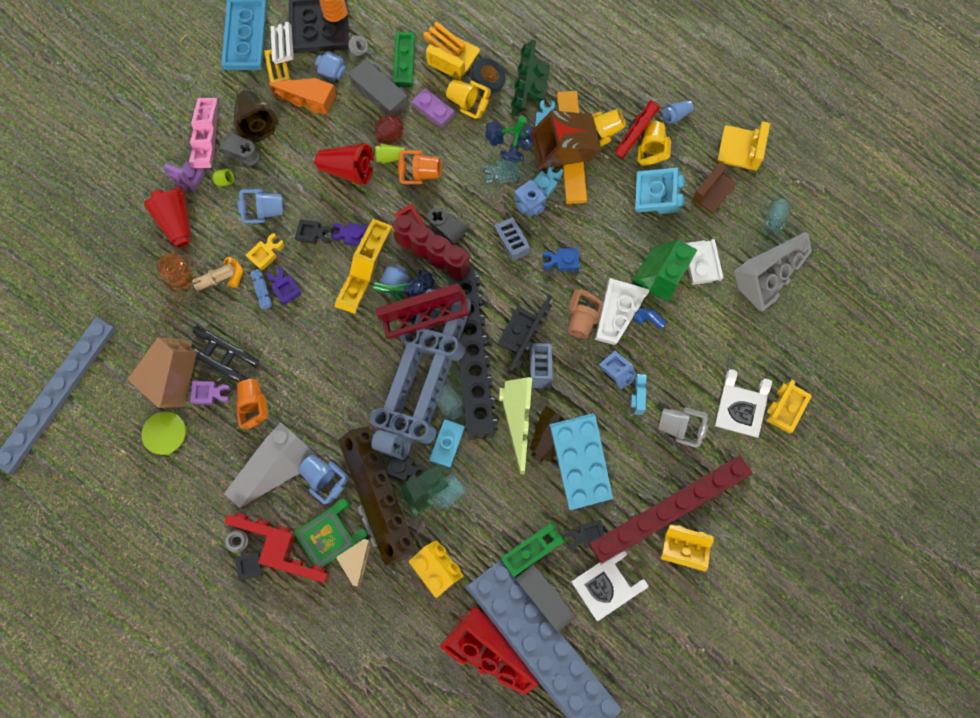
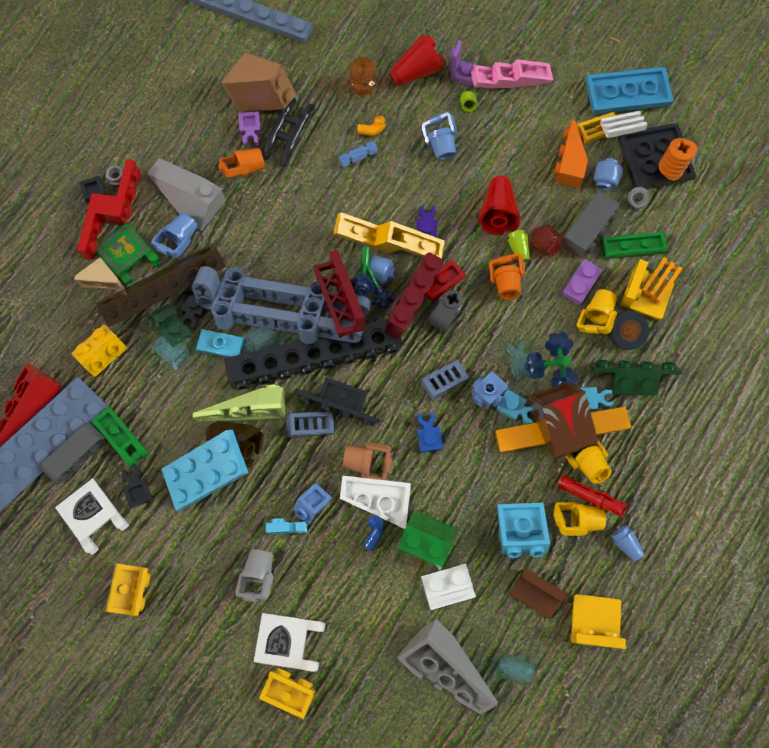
camera: 80 degrees right, 0 degrees up
lime dish [142,411,187,455] -> none
tan axle [192,264,235,291] -> none
dark grey piece [218,132,260,166] -> none
dark brown cone [233,90,279,142] -> none
yellow plate [246,233,285,271] -> none
dark purple plate [267,266,302,306] -> none
black plate [295,219,334,244] -> none
dark red plate [589,455,753,565] -> none

